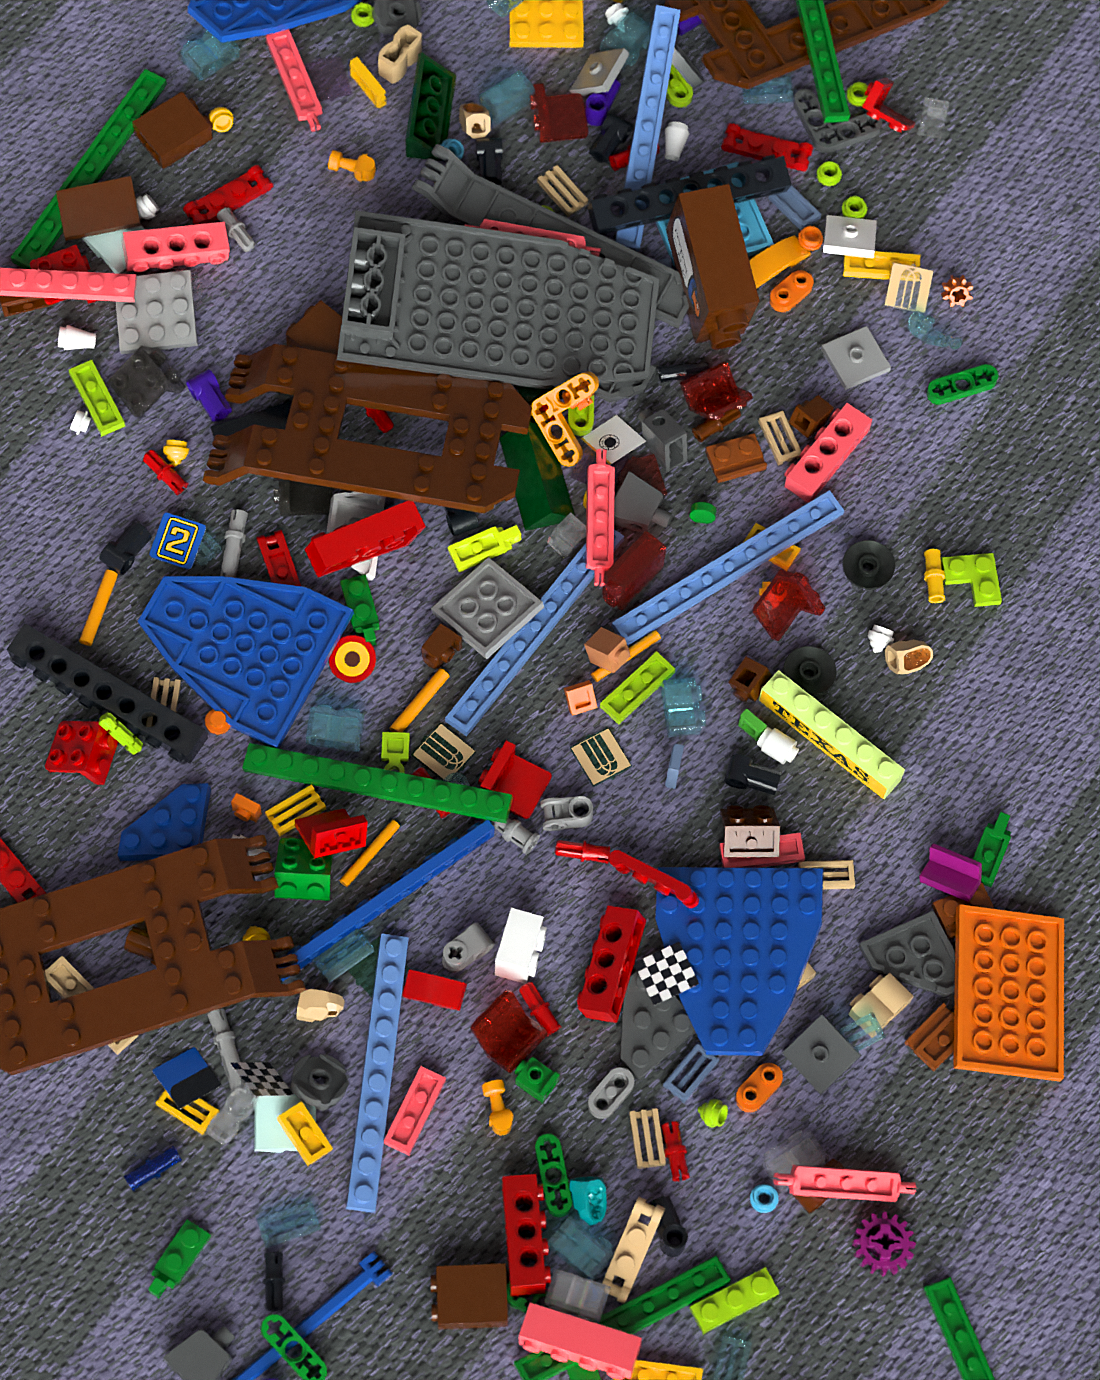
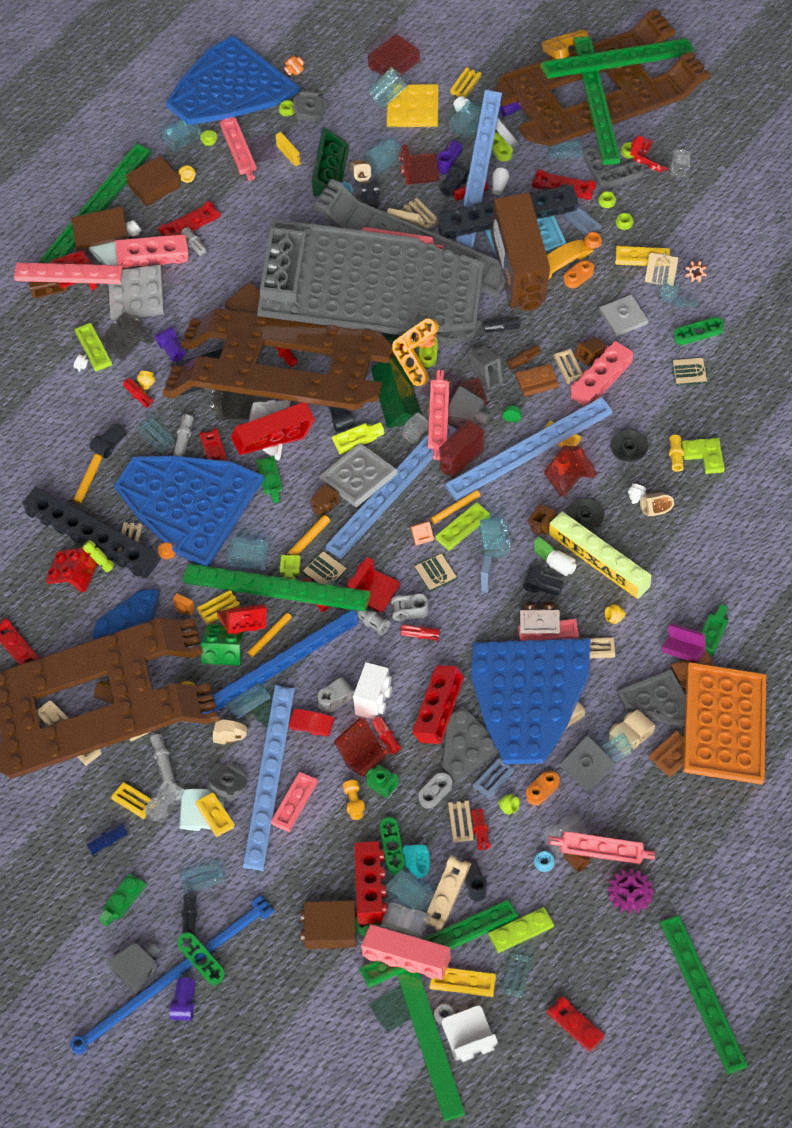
camera: 10 degrees right, 10 degrees down
white cone [58,325,96,350] -> none
sticker [150,513,206,569] -> none
sticker [152,1047,221,1109] -> none
sticker [230,1062,294,1096] -> none
light orange leg [328,150,376,182] -> none
sticker [329,635,376,683] -> none
tan brick [378,25,422,84] -> none
light grey plate [569,48,629,96] -> none
white sticker [581,415,646,465] -> none
nougat brick [584,627,631,673] -> none
red plate [608,850,699,908] -> none
sticker [634,942,699,1005] -> none
clear red bracket [680,362,753,420] -> none
white plate [823,215,877,258] -> none
none -> lime plate [200,130,217,146]
none -> tan tile [387,208,425,227]
none -> yellow plate [605,604,626,624]
none -> piece [672,357,708,386]

